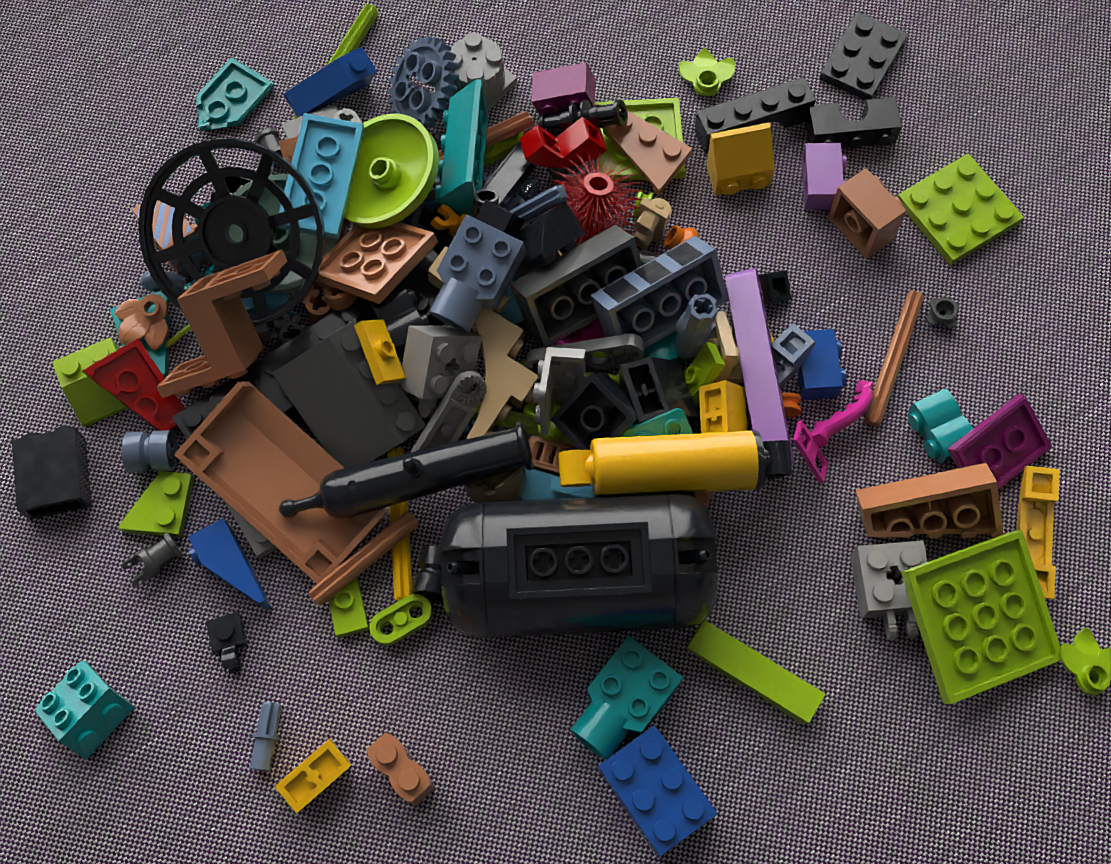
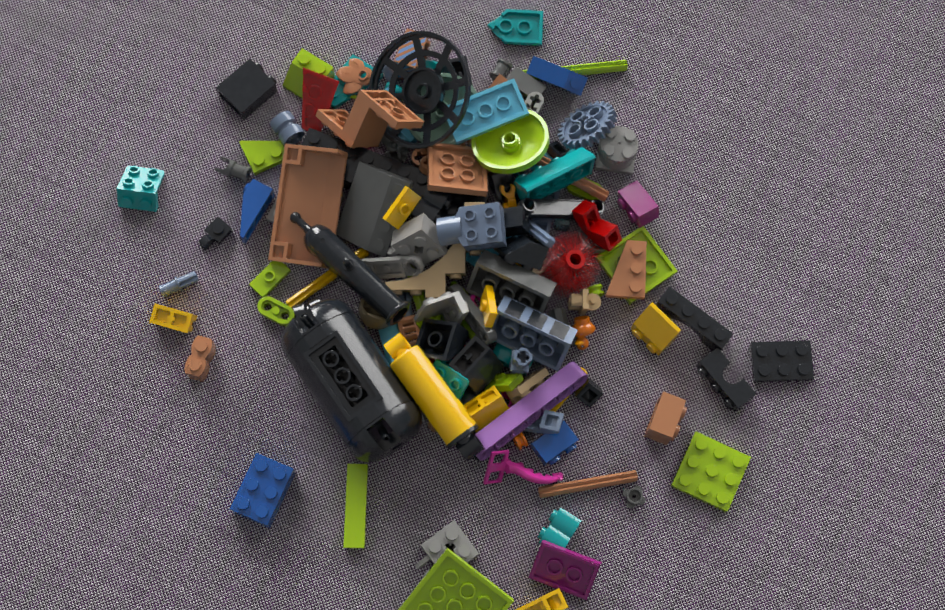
camera: 50 degrees right, 5 degrees up
nougat axle [309,511,419,606] -> none
black piece [538,99,628,136] -> none
teal brick [570,636,683,760] -> none
lime plate [679,48,735,96] -> none
medium lavender brick [801,143,847,210] -> none
nougat wedge [856,463,1004,538] -> none
none -> yellow plate [480,285,498,328]

